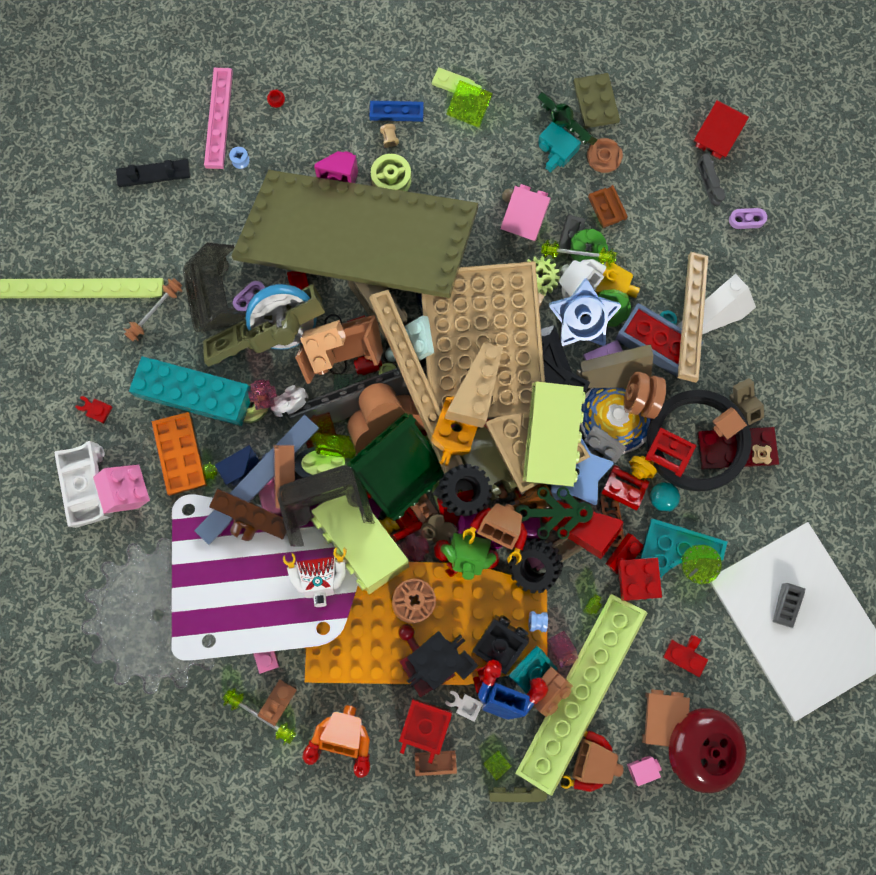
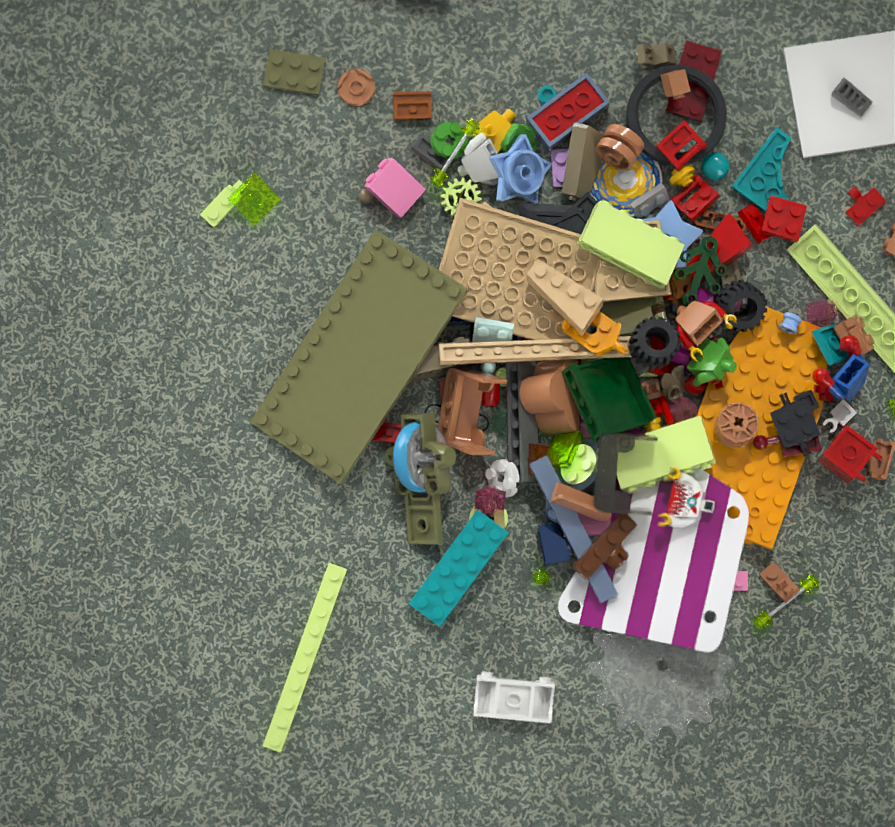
camera: 70 degrees left, 5 degrees up
red plate [75,396,113,424] -> none
bright pink brick [93,465,150,514] -> none
black hinge [116,159,191,187] -> none
nougat axle [124,278,183,341] -> none
orange plate [151,412,207,496] -> none
clear smoke windscreen [183,242,246,333] -> none
bright pink plate [204,68,233,169] -> none
light blue wheel [229,147,250,169] -> none
lavender plate [233,281,265,314] -> none
red plate [267,90,285,108] -> none
light nougat brick [300,320,346,373] -> none
torso [302,705,371,778] -> none
dark pink slope [314,151,358,183] -> none
blue plate [369,101,424,122] -> none
yellowish green wheel [371,154,411,191] -> none
tan bush [380,124,399,148] -> none
black plate [472,615,529,675] -> none
dark green plate [537,92,598,145] -> none
teal hinge [538,122,581,173] -> none
clear neon green plate [583,593,602,615] -> none
tan tile [677,252,708,383] -> none
white wedge [677,274,756,334] -> none
clear neon green tile [681,544,722,584] -> none
tan plate [752,444,772,464] -> none

